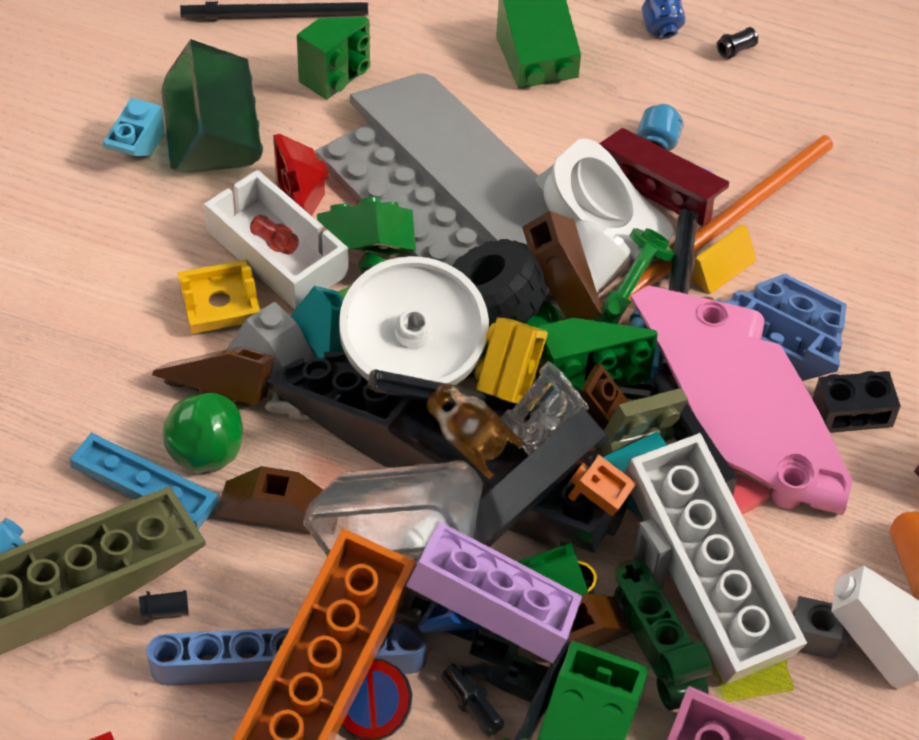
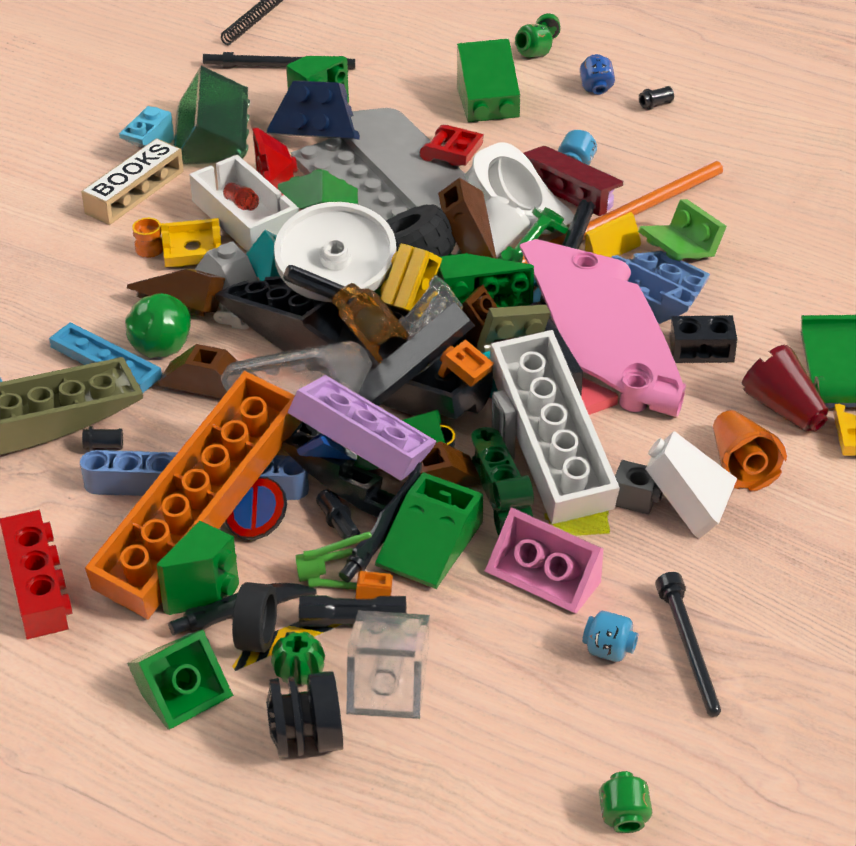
camera: 10 degrees right, 10 degrees down
none -> brick [81,138,184,225]
none -> orange wheel [132,217,163,258]
none -> dark blue wing [267,81,360,140]
none -> red plate [419,125,484,166]
none -> bright green bracket [638,199,727,261]

